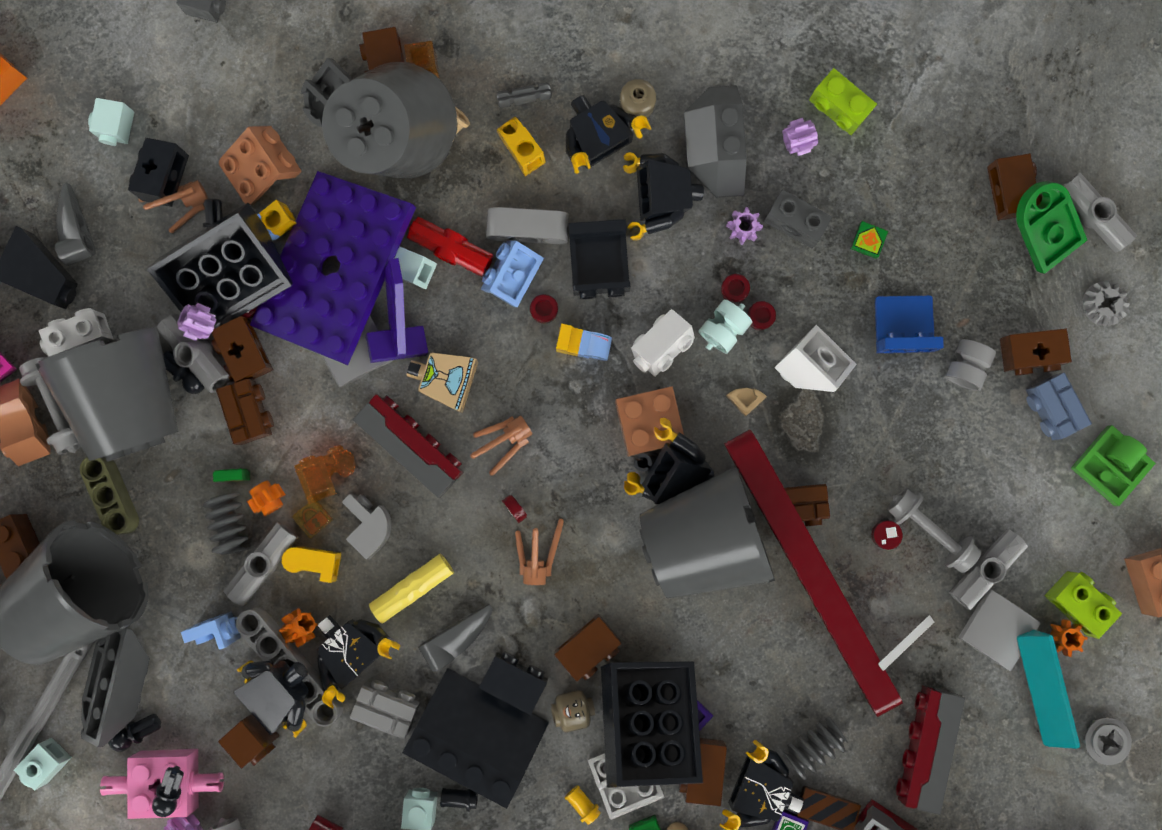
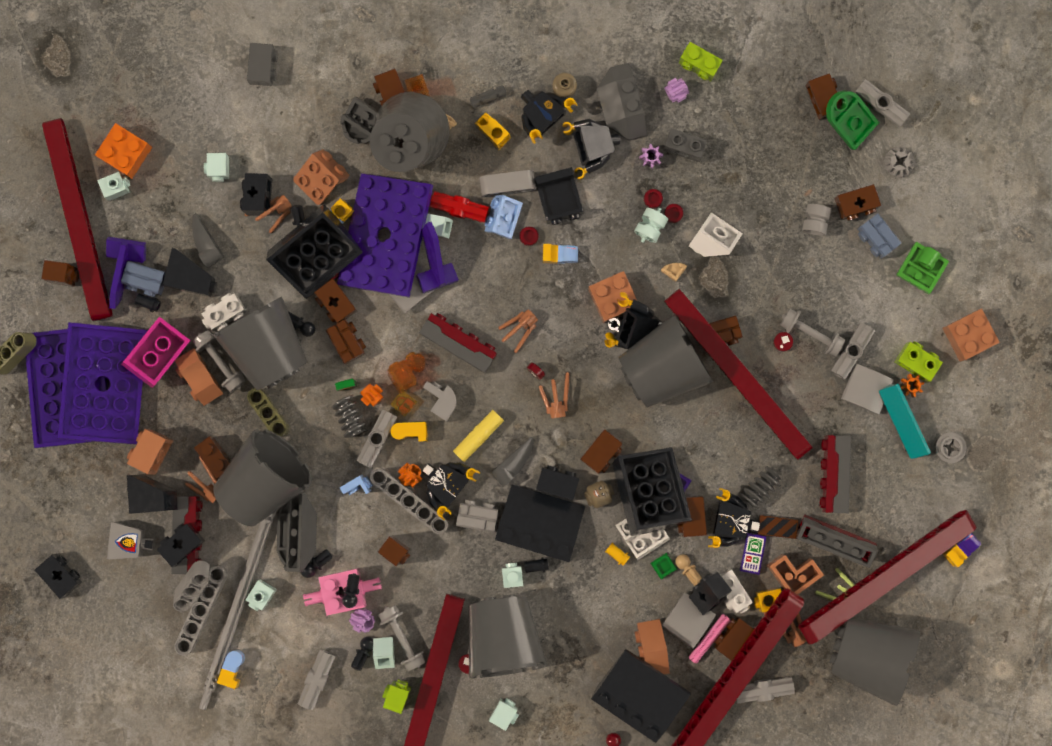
camera: 10 degrees left, 0 degrees up
light grey piece [157,314,230,393] -> none
lavender gear [177,303,216,341] -> none
torso [233,660,309,738] -> none
tan torso [407,353,479,413] -> none
white brick [631,309,695,377] -> none
tile [850,221,888,259] -> none
blue bracket [875,296,944,353] -> none
white sticker [878,615,934,671] -> none

